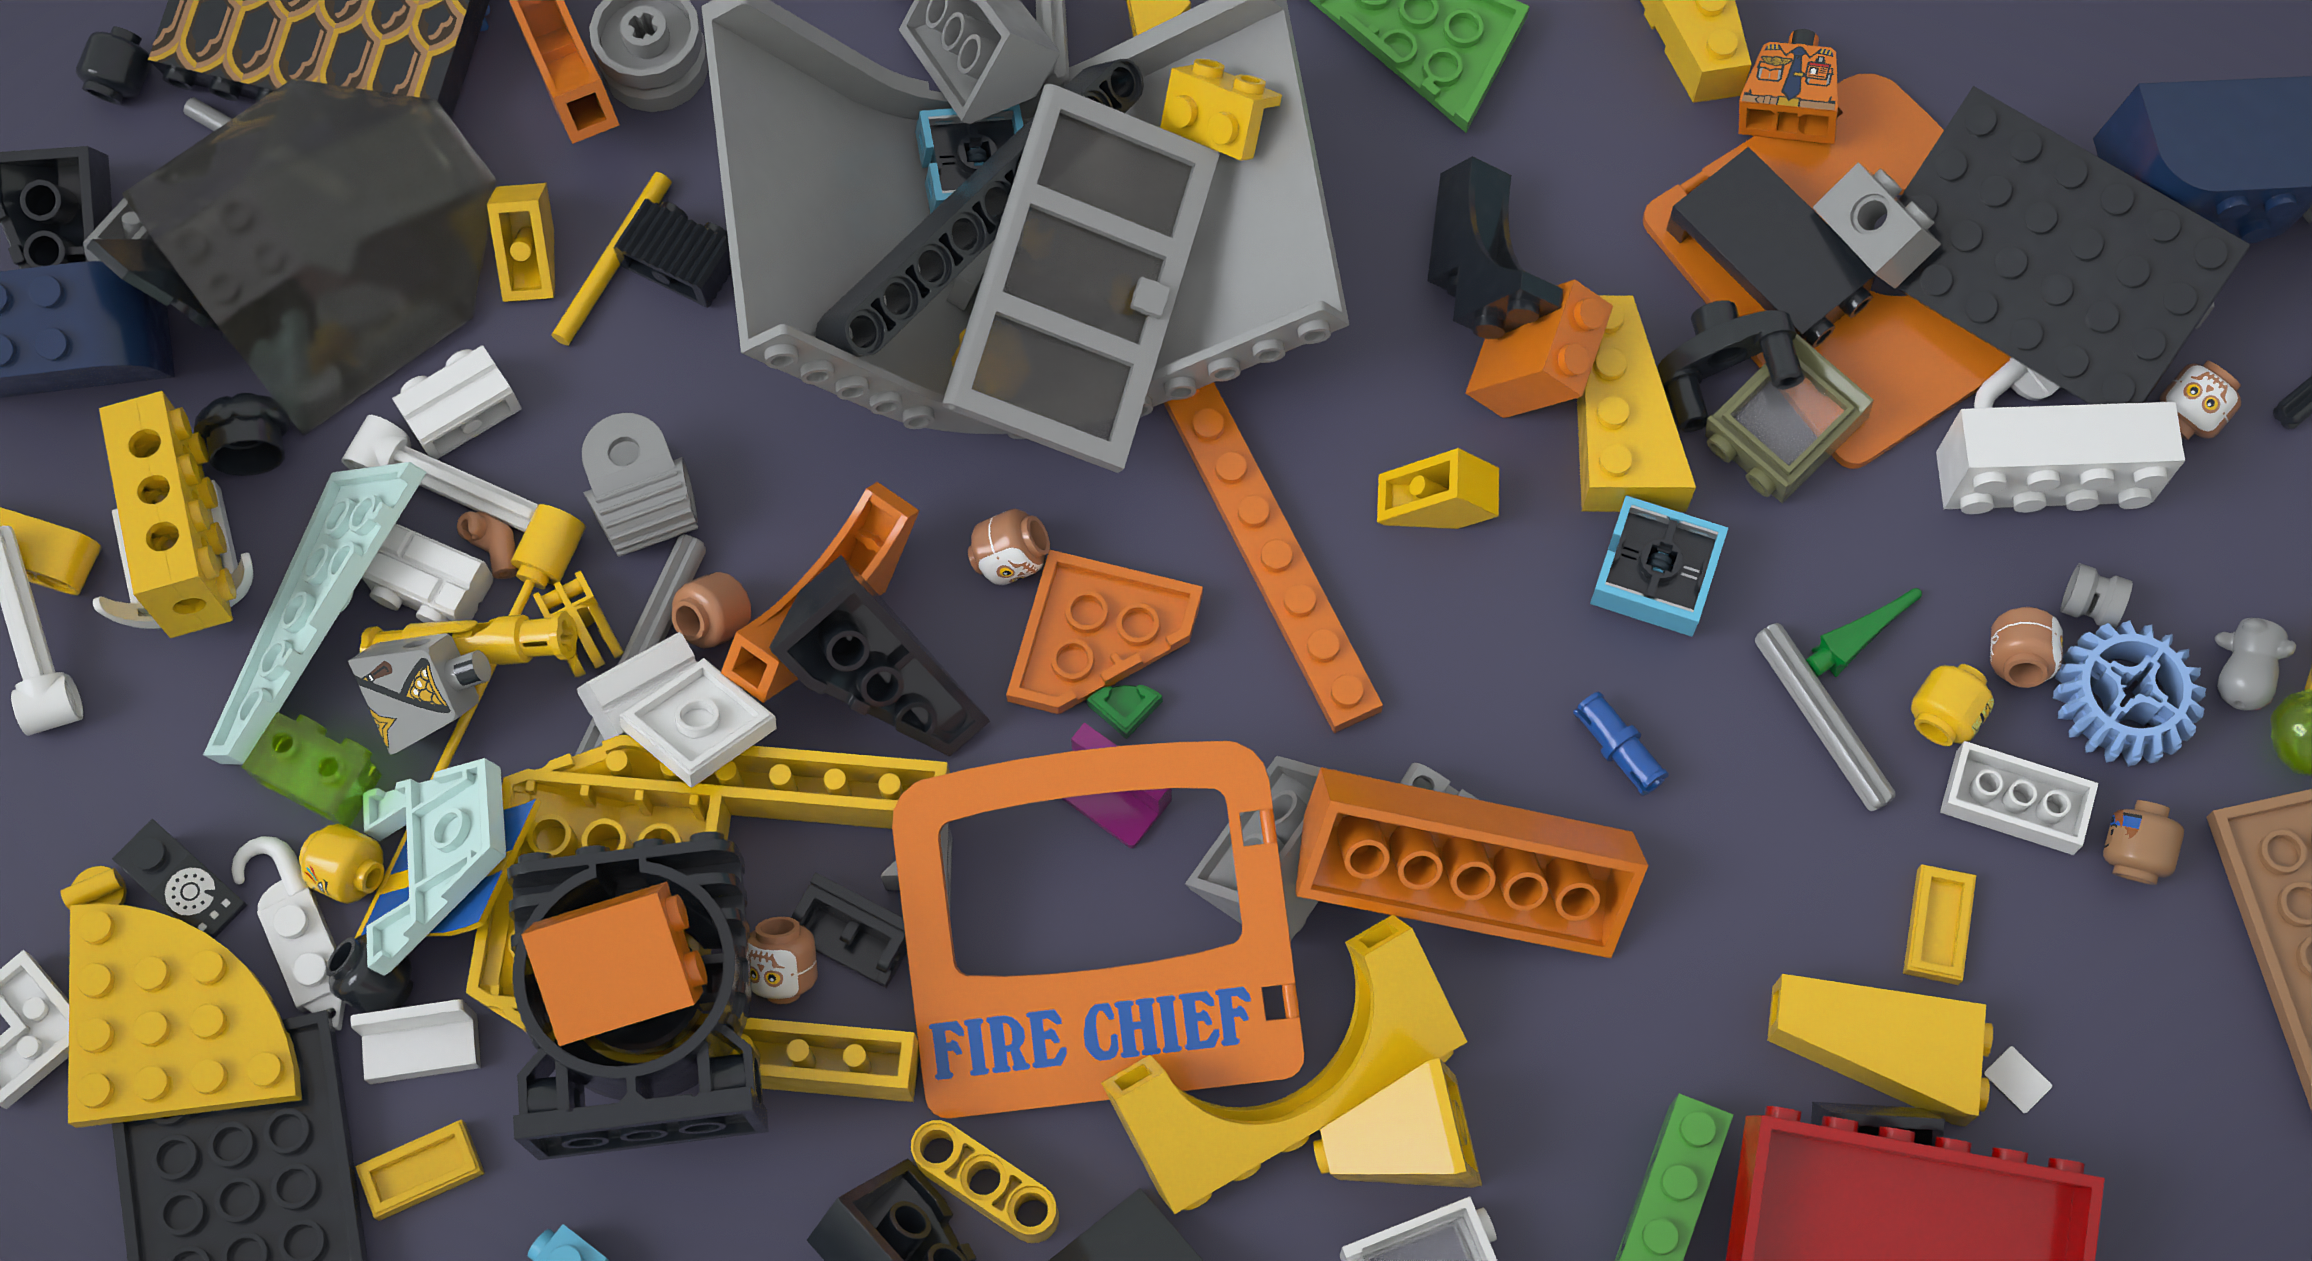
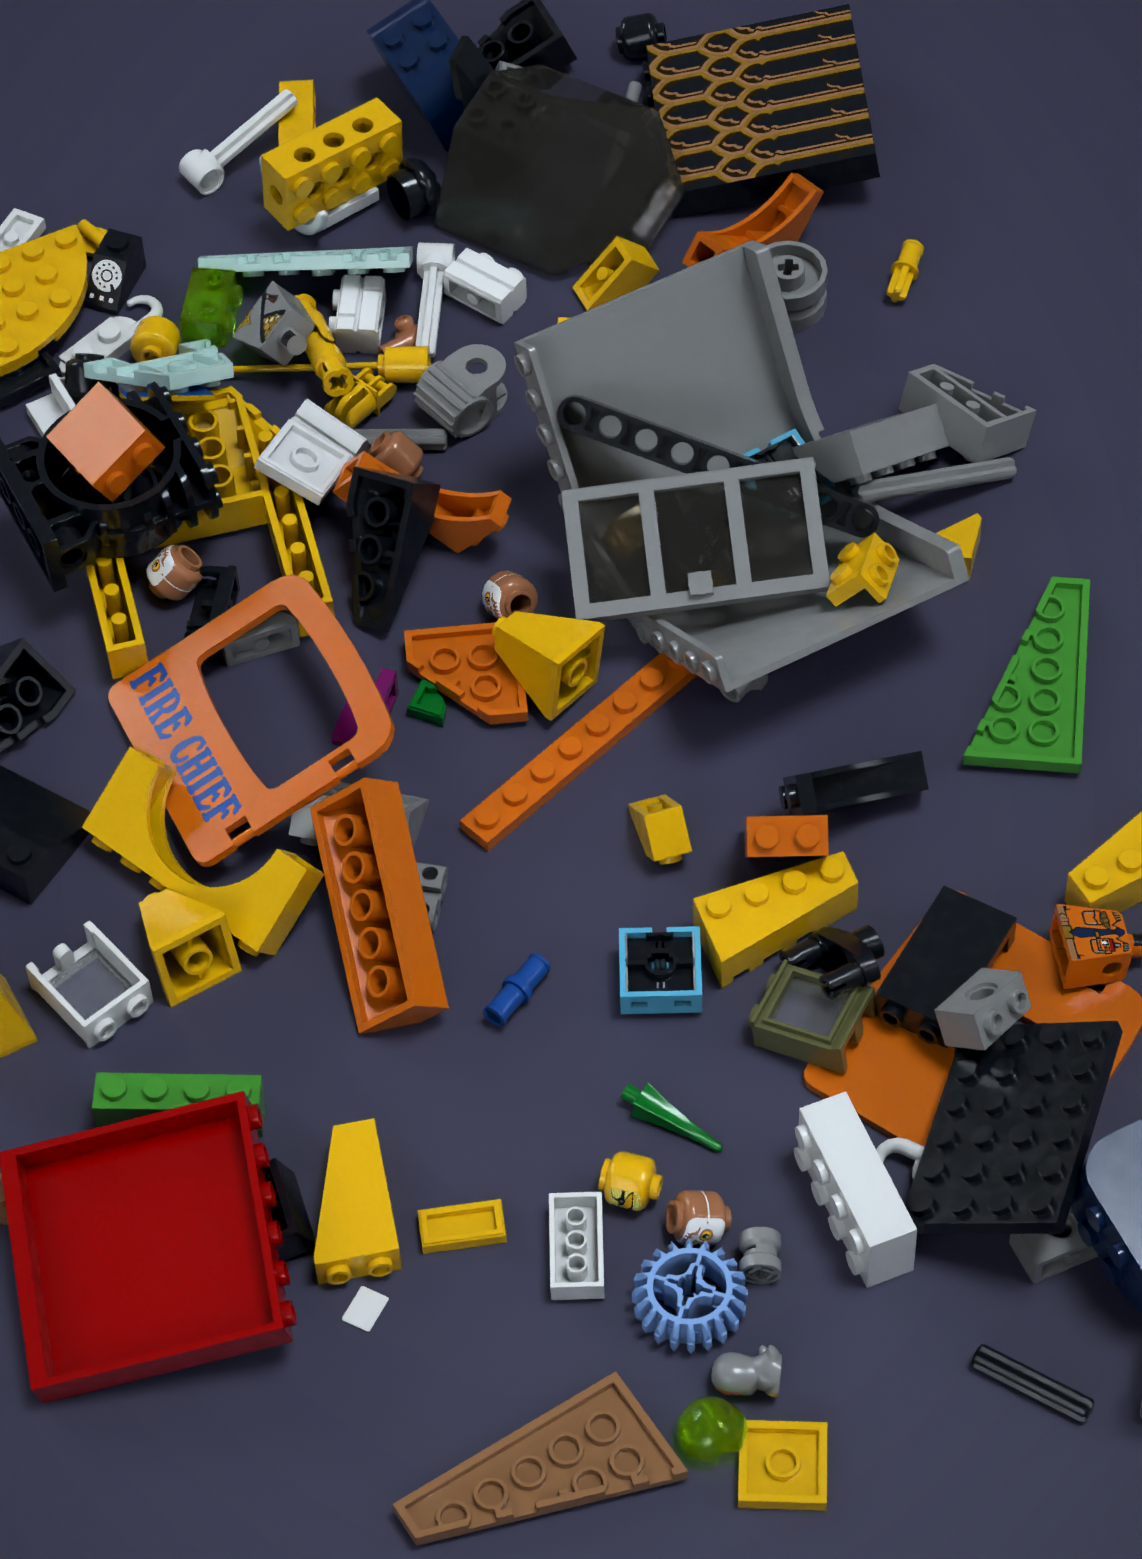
camera: 70 degrees right, 15 degrees down
yellow beam [911,1120,1059,1243] -> none
light grey axle [1755,623,1895,811] -> none
medium nougat head [2103,800,2184,885] -> none
head [2160,360,2241,440] -> none
none -> yellow slope [492,611,605,721]

